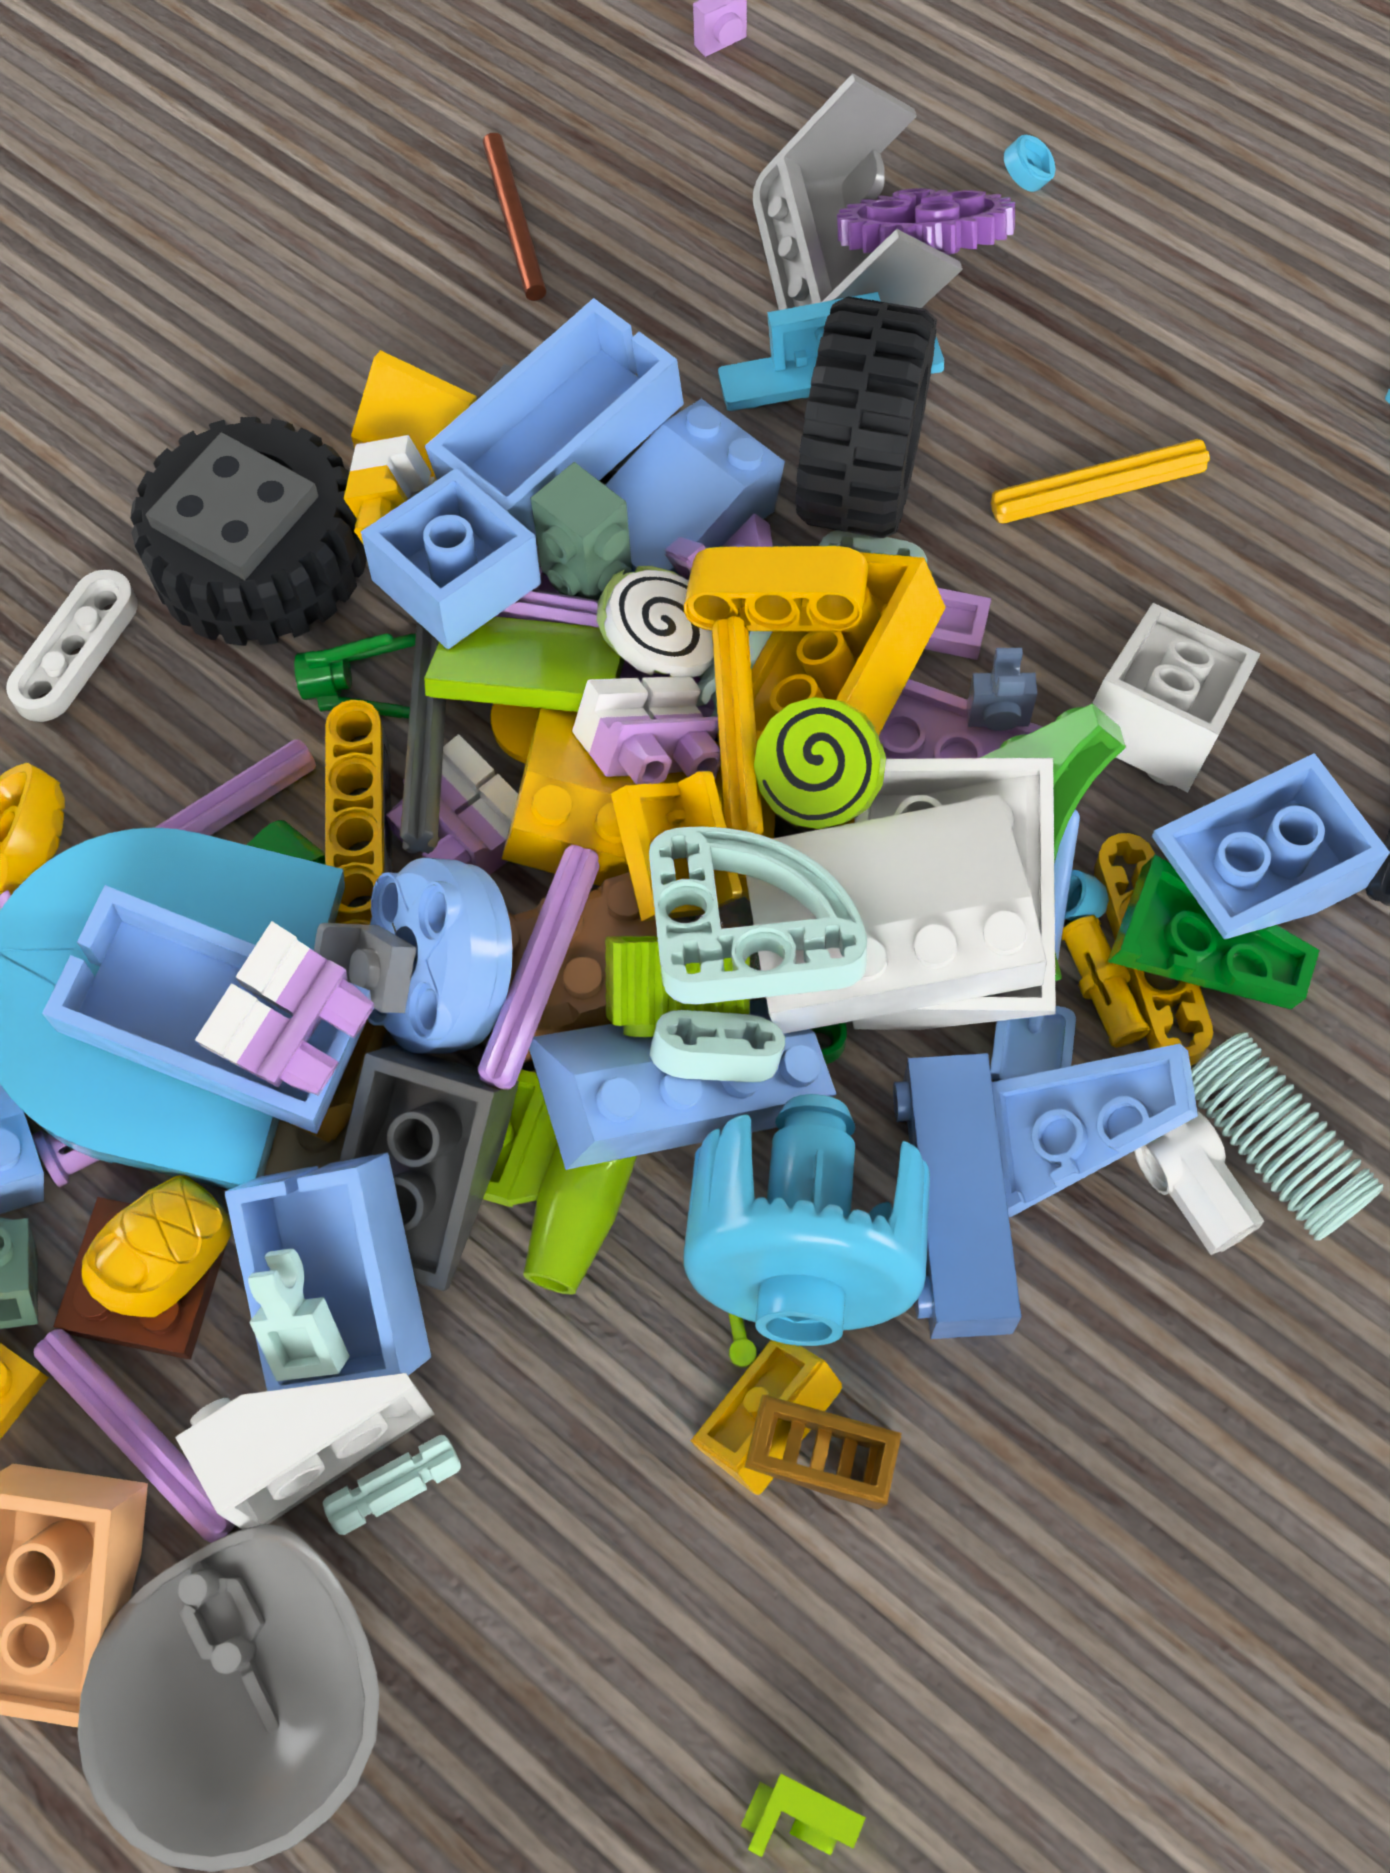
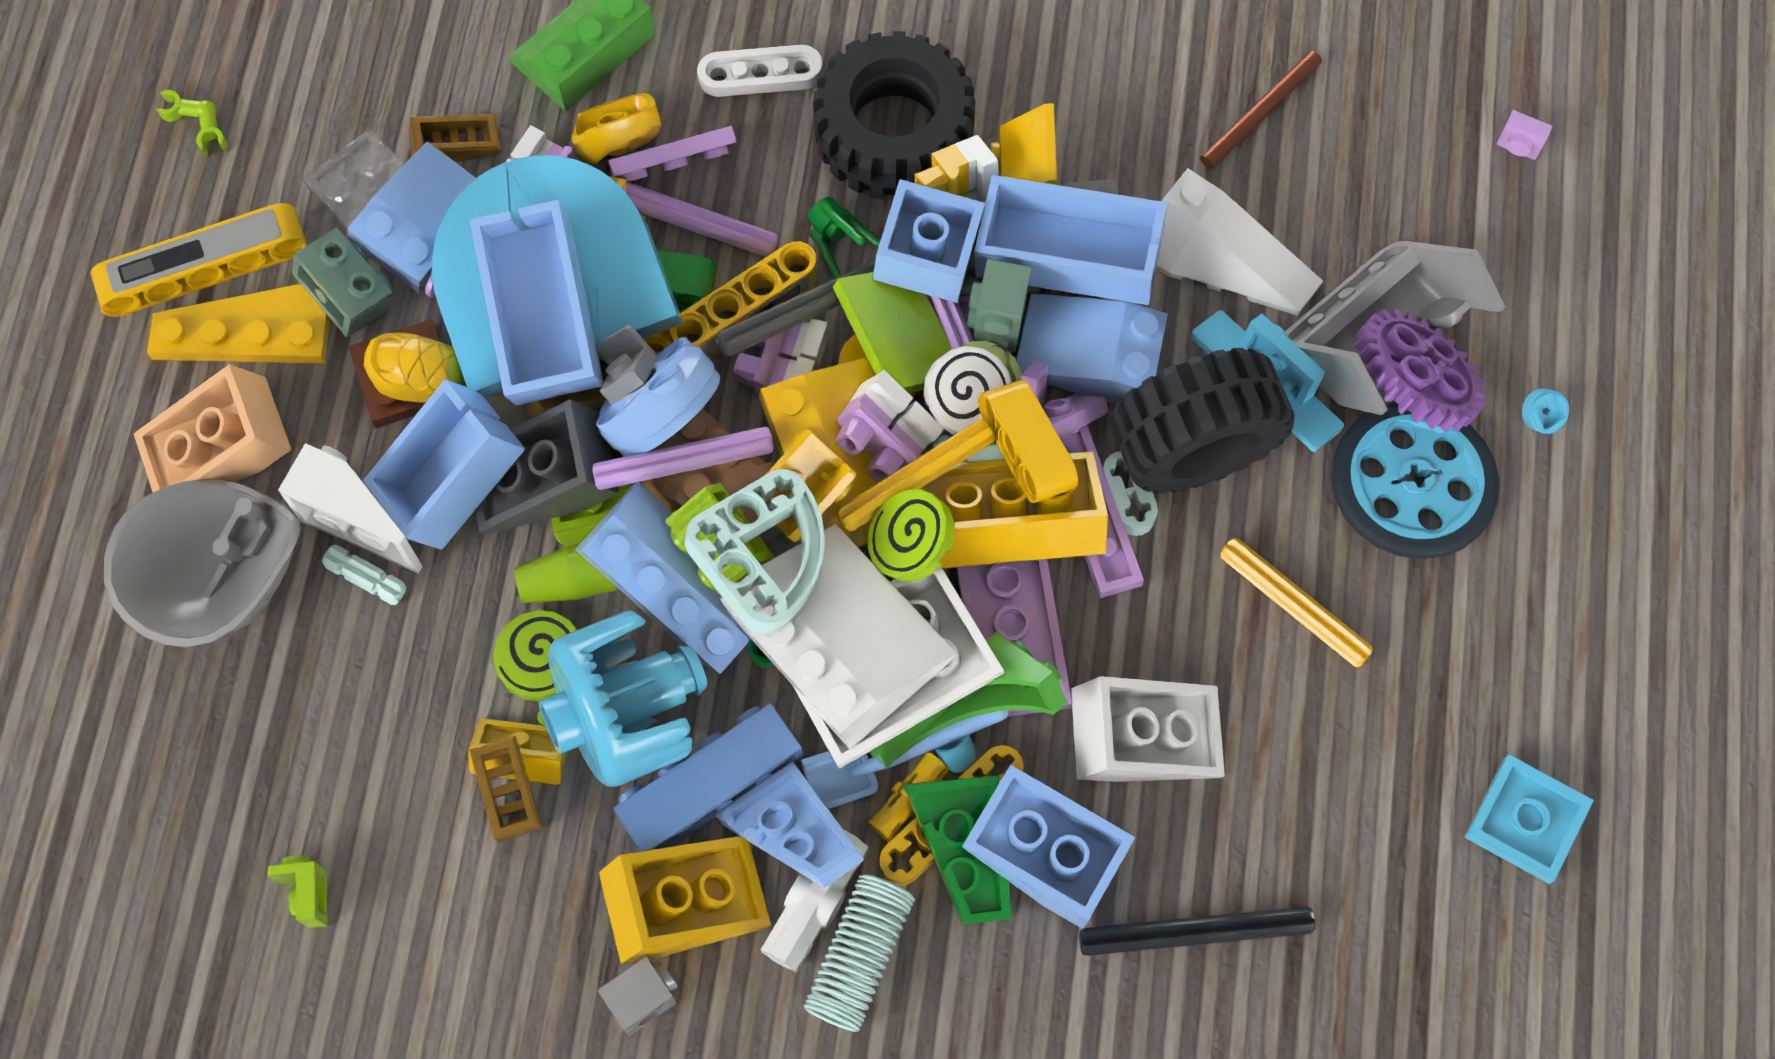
camera: 55 degrees right, 5 degrees up
lavender axle [34,1328,235,1543] -> none
dark grey tile [145,432,319,580] -> none
lavender hips [195,921,374,1096] -> none
light aqua plate [248,1248,350,1381] -> none
light aqua beam [650,1010,785,1082] -> none
sand blue plate [966,648,1037,731] -> none
none -> lime tile [493,610,577,701]
none -> light grey brick [597,957,678,1037]
none -> yellow slope [599,836,771,964]
none -> lavender plate [607,126,736,182]
none -> white wedge [1156,168,1323,316]
none -> medium azure wedge [1331,403,1500,559]

